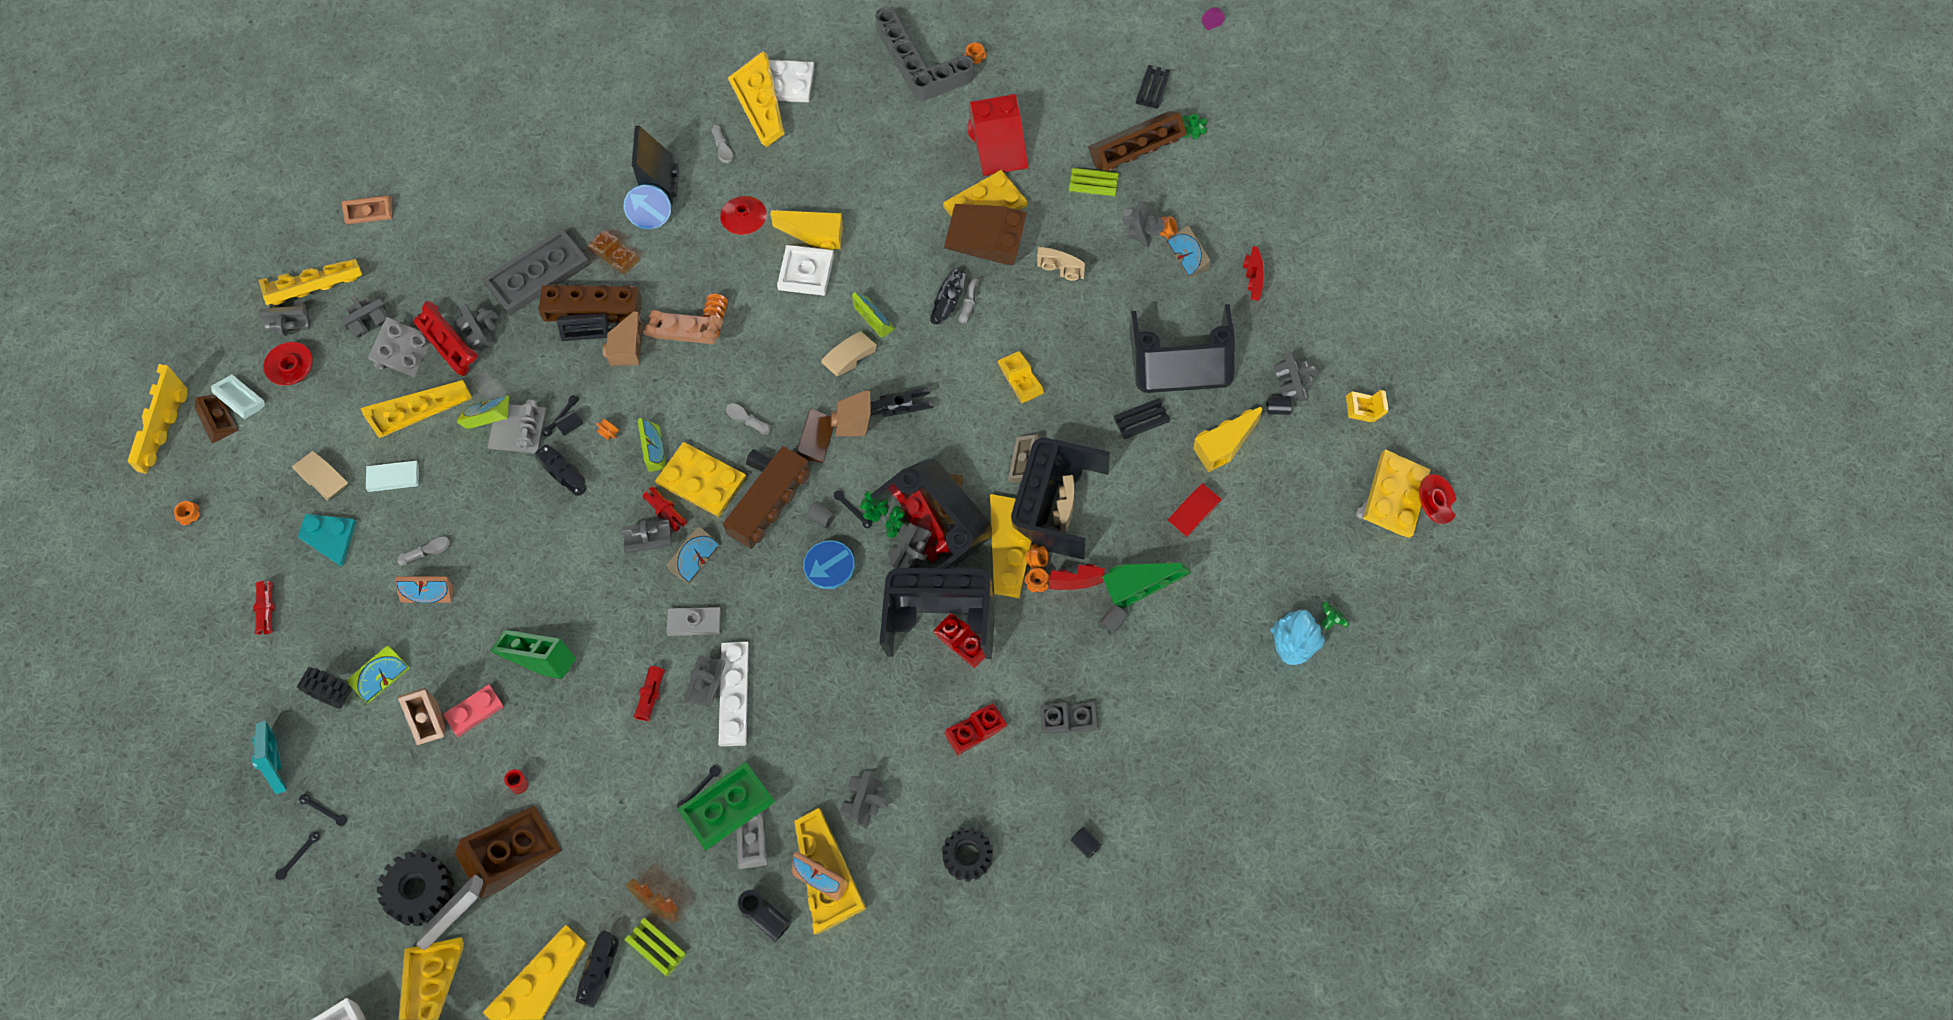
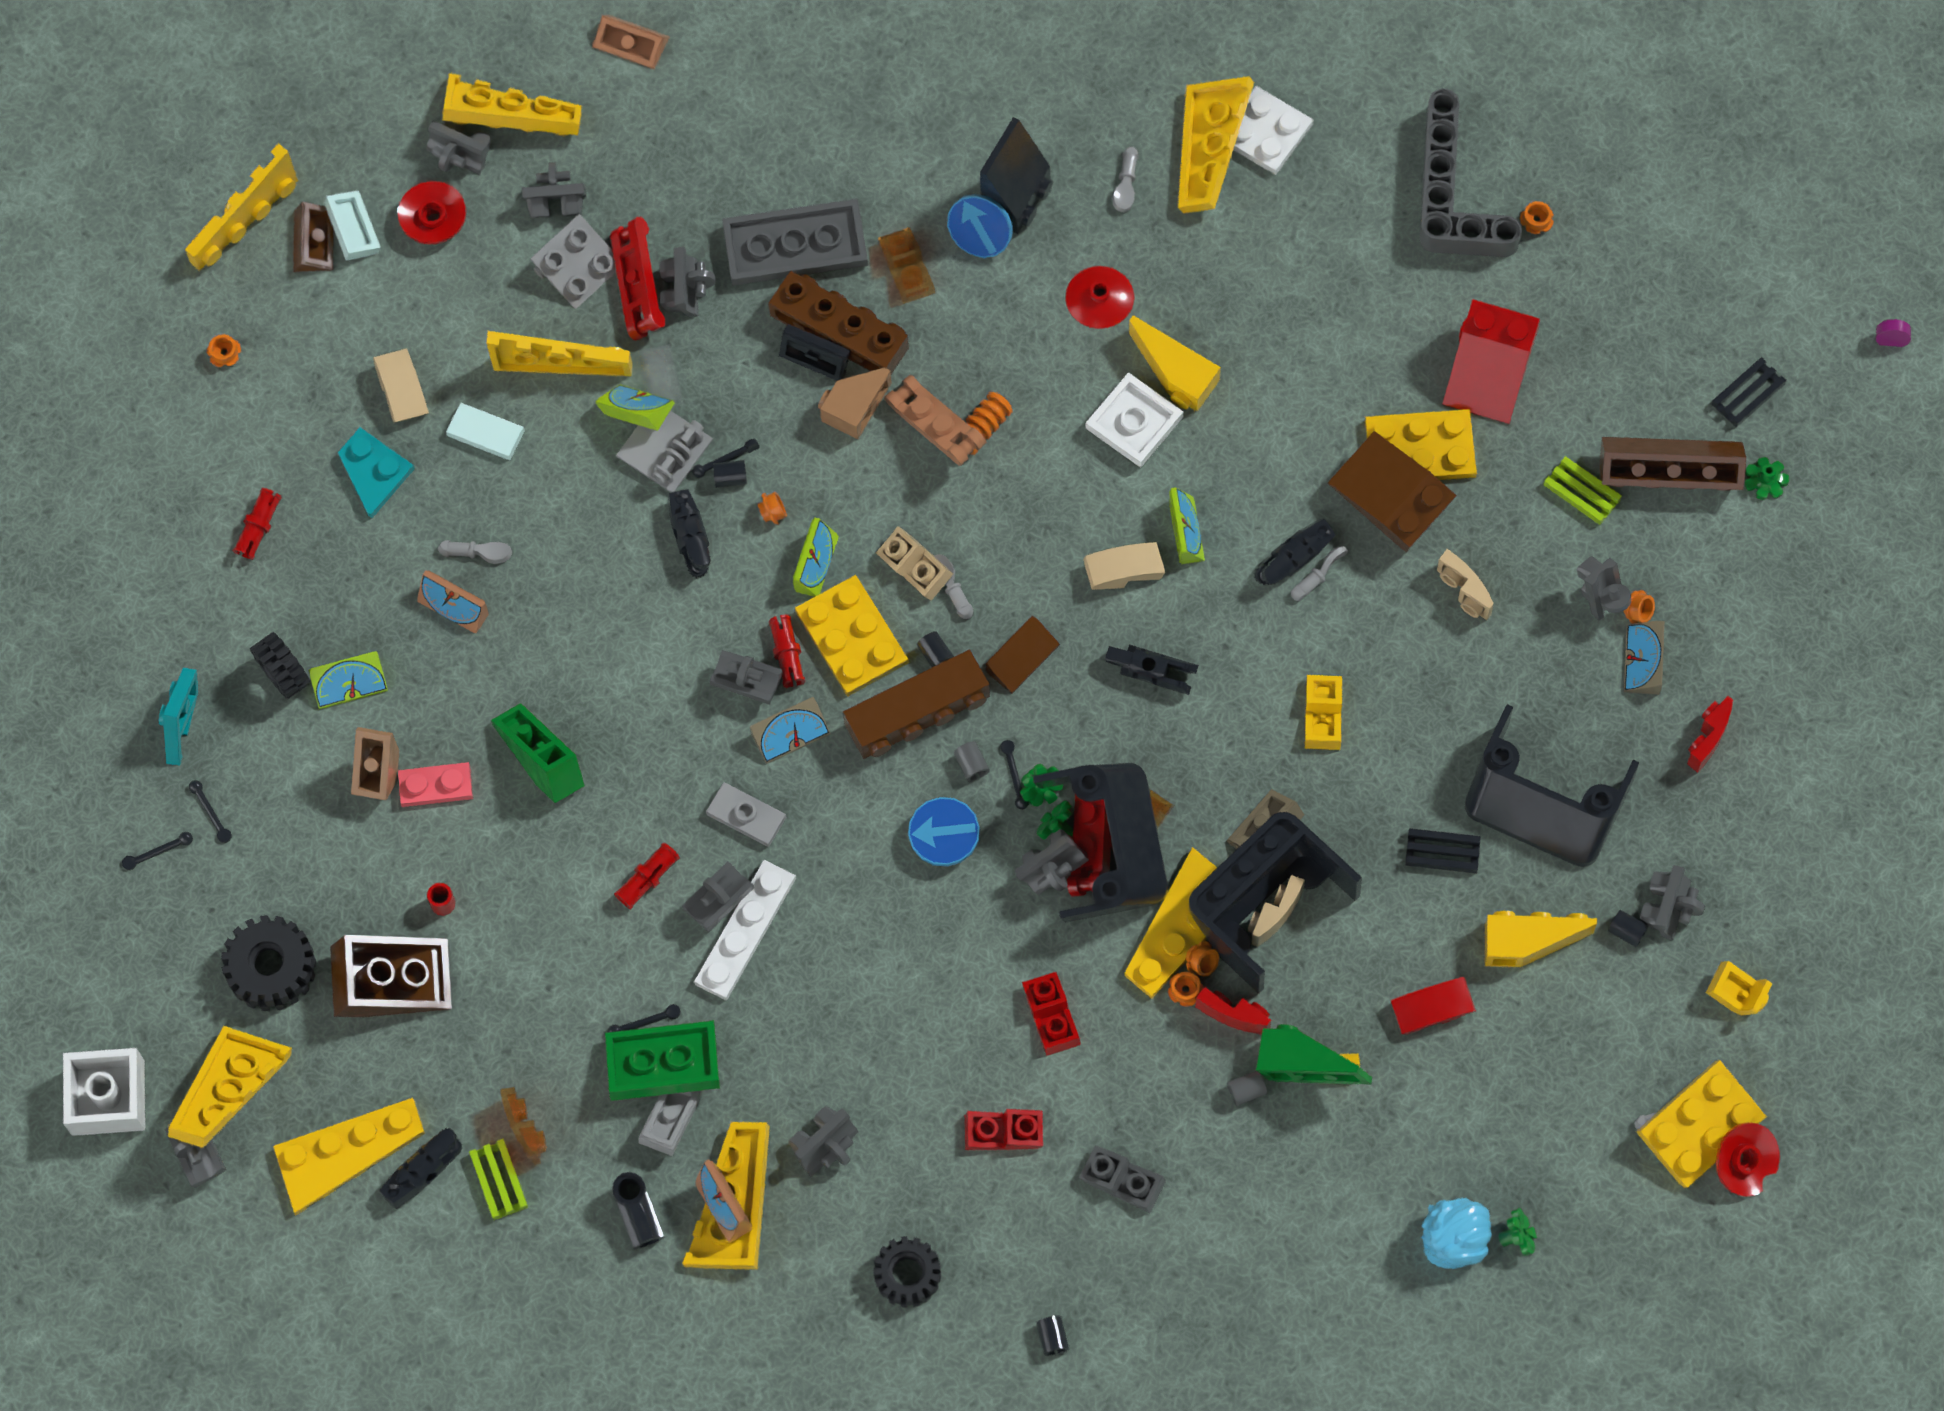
camera: 30 degrees right, 5 degrees up
light grey tile [416,875,483,950] -> none
medium nougat slope [831,391,871,436] -> none
black windscreen [879,568,995,659] -> none
none -> tan slope [876,526,953,601]

